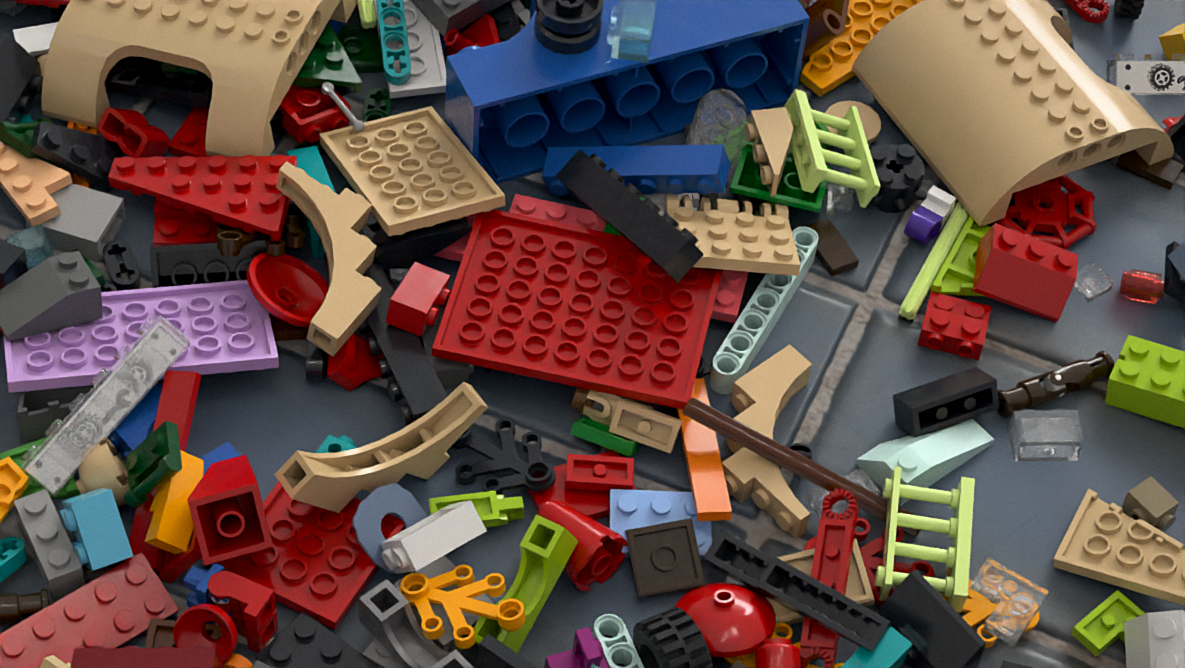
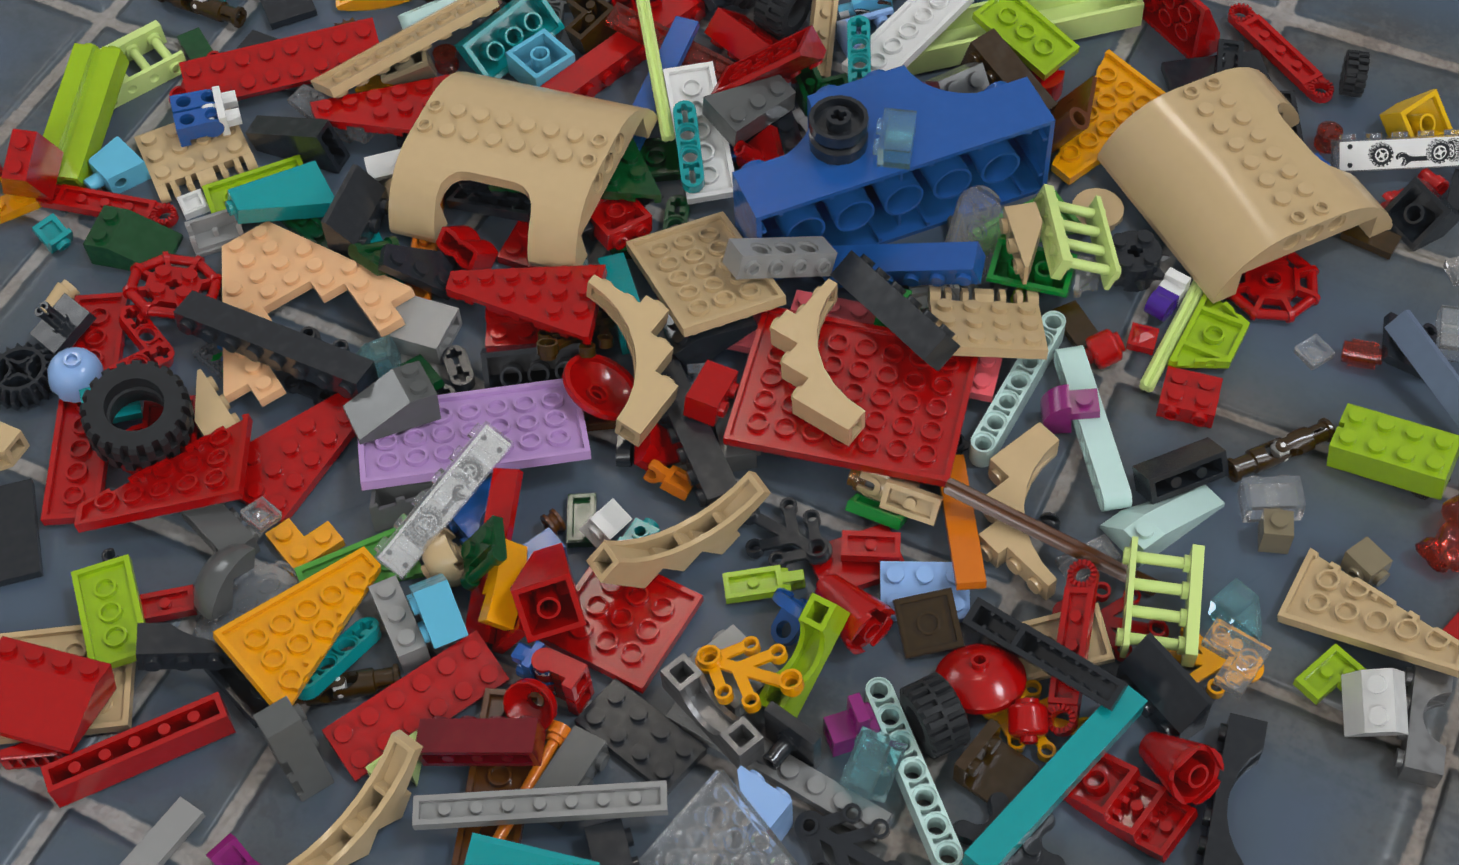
camera: 10 degrees right, 5 degrees up
light grey hinge [321,82,365,132] -> none
sand blue piece [352,483,428,574] -> none
white window [380,500,487,574] -> none
red slope [973,223,1078,322] -> none
none -> reddish brown bush [540,508,566,536]
none -> tile [566,493,597,548]
none -> white brick [579,498,632,548]
none -> orange plate [643,459,693,501]
none -> light grey brick [723,236,837,280]
none -> tan arch [770,278,865,446]
none -> blue tile [771,587,808,646]
none -> magenta brick [1040,384,1100,434]
none -> light aqua beam [1053,345,1132,512]
none -> red head [1085,329,1126,369]
none -> red tile [1126,322,1160,355]
none -> clear light blue slope [1208,578,1262,652]
none -> dark tan brick [1258,508,1294,554]
none -> clear red wheel [1313,121,1343,154]

